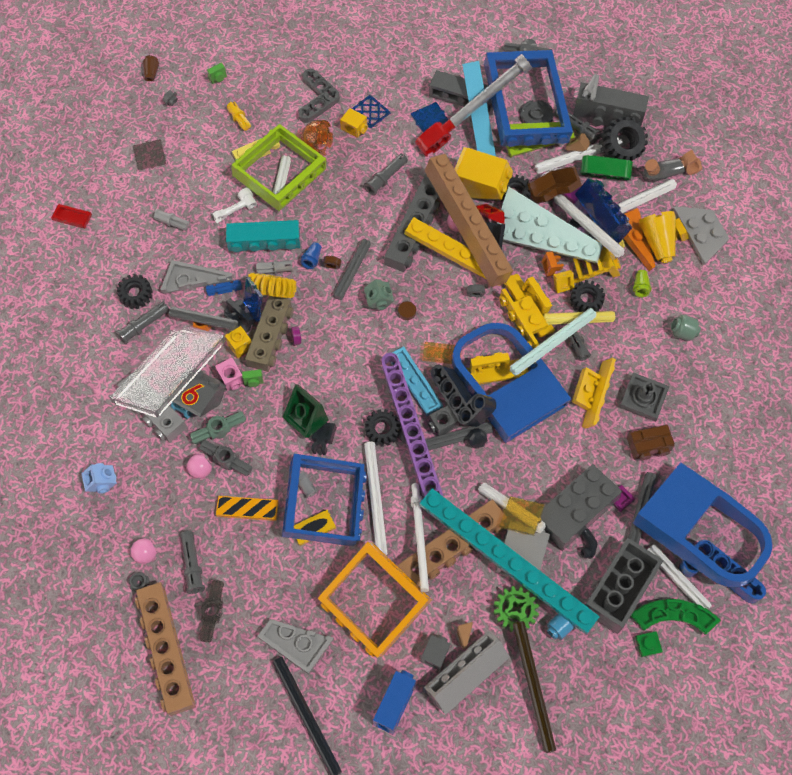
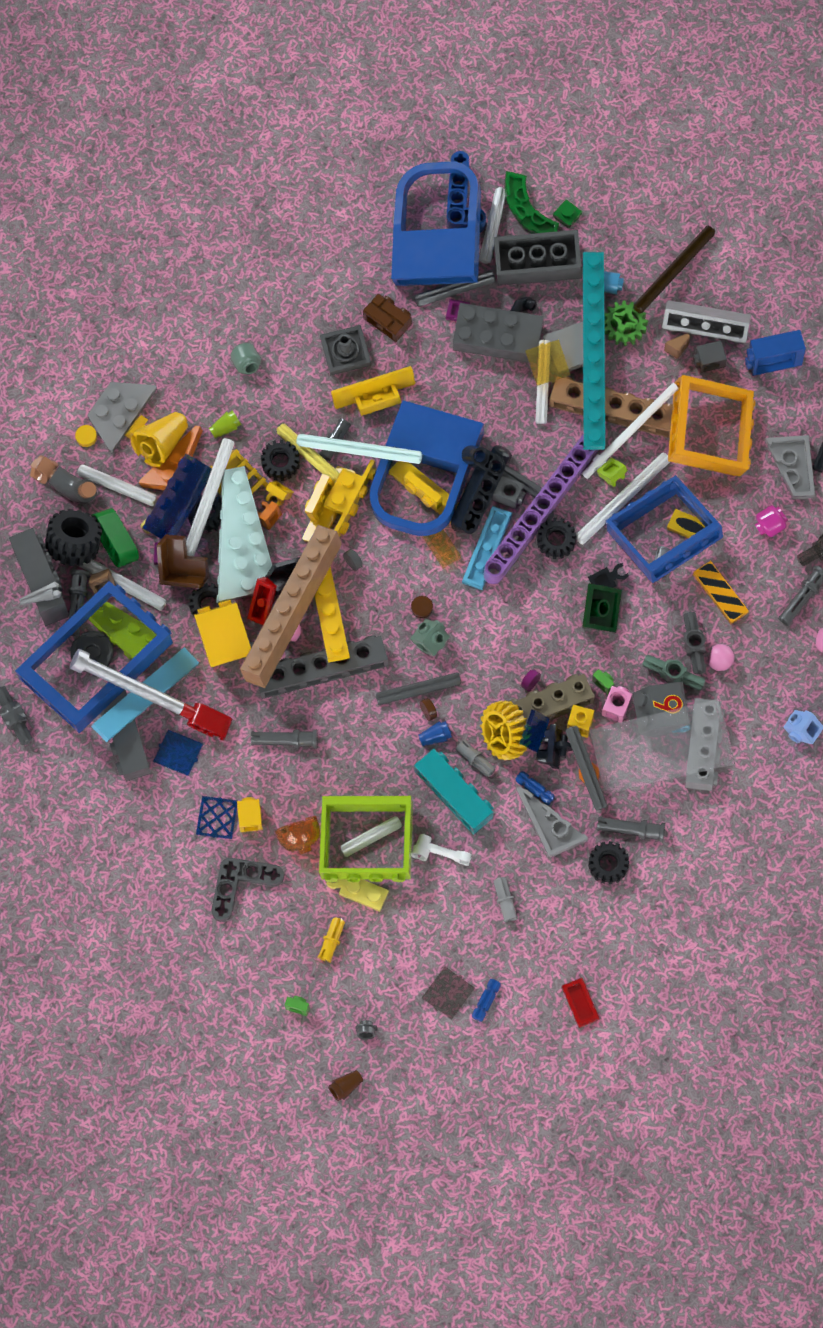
camera: 125 degrees left, 5 degrees up
none -> yellow tile [75,425,97,447]
none -> blue axle [472,979,501,1022]
none -> lime tile [597,457,628,487]
none -> dark pink head [755,505,788,537]

